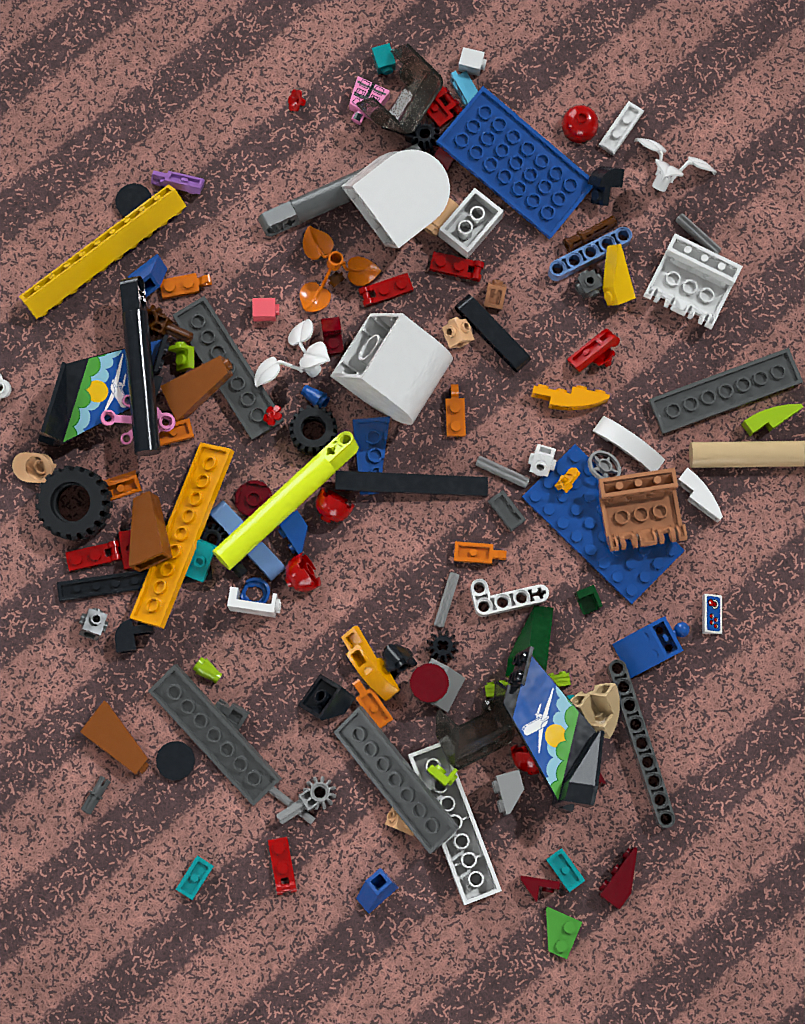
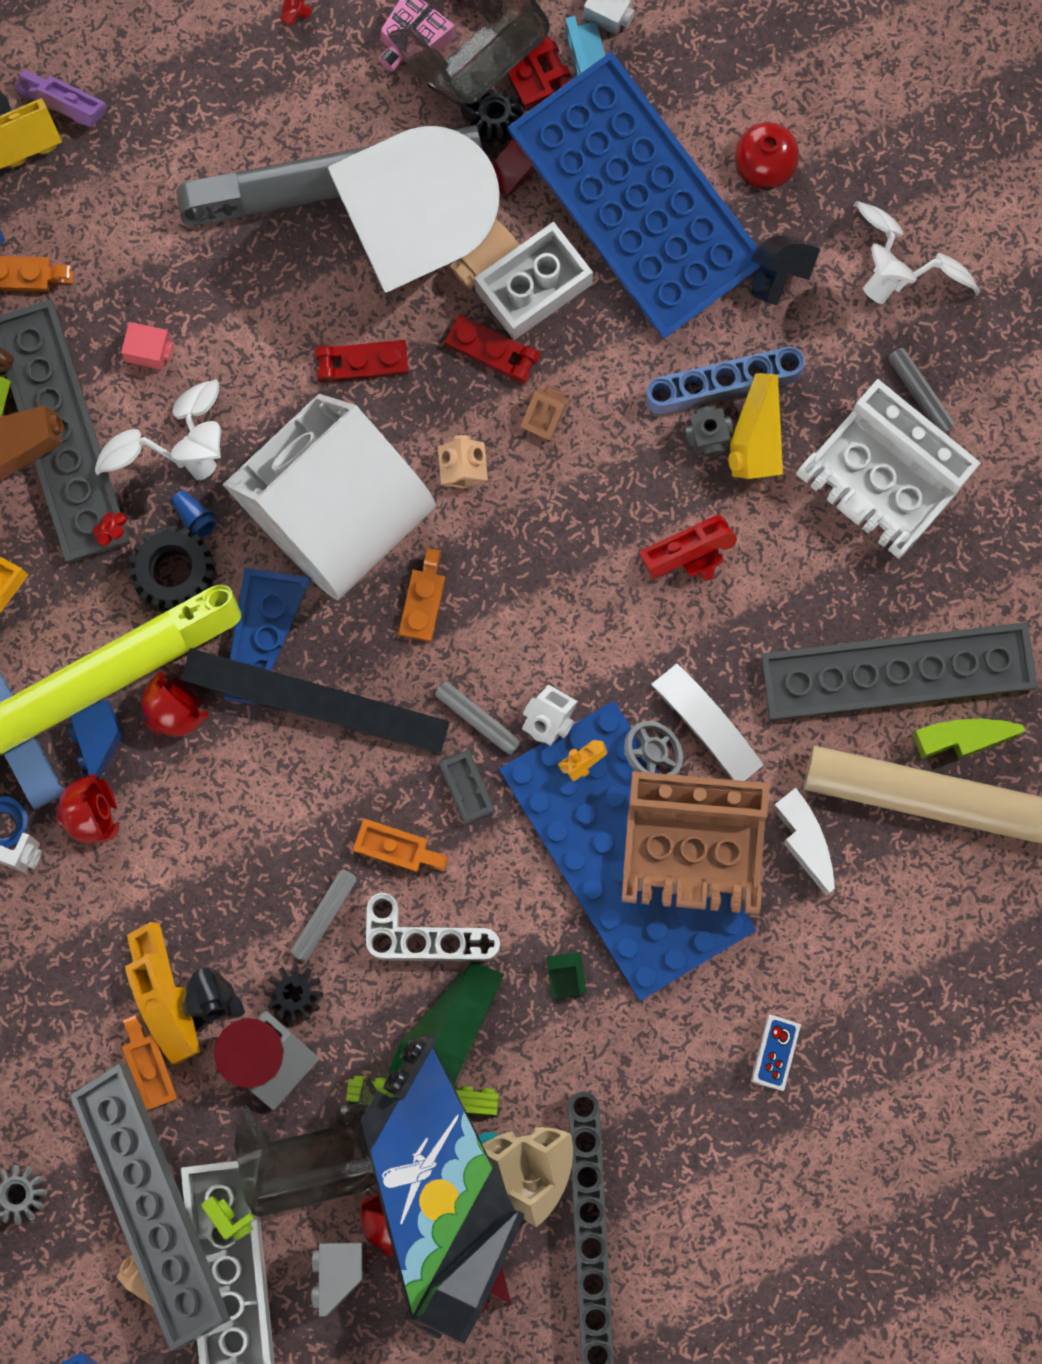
camera: 20 degrees right, 0 degrees up
dark red tile [235,480,272,517] -> none
black slope [298,674,356,721] -> none
orange plant [299,226,381,312] -> none
dark red slope [321,317,344,355] -> none
reddish brown plate [328,271,345,288] -> none
black beam [454,294,531,372] -> none
light orange slope [531,384,610,411] -> none
reddish brown pin [563,215,618,253] -> none
white tile [598,101,644,156] -> none
blue slope [612,616,690,679] -> none

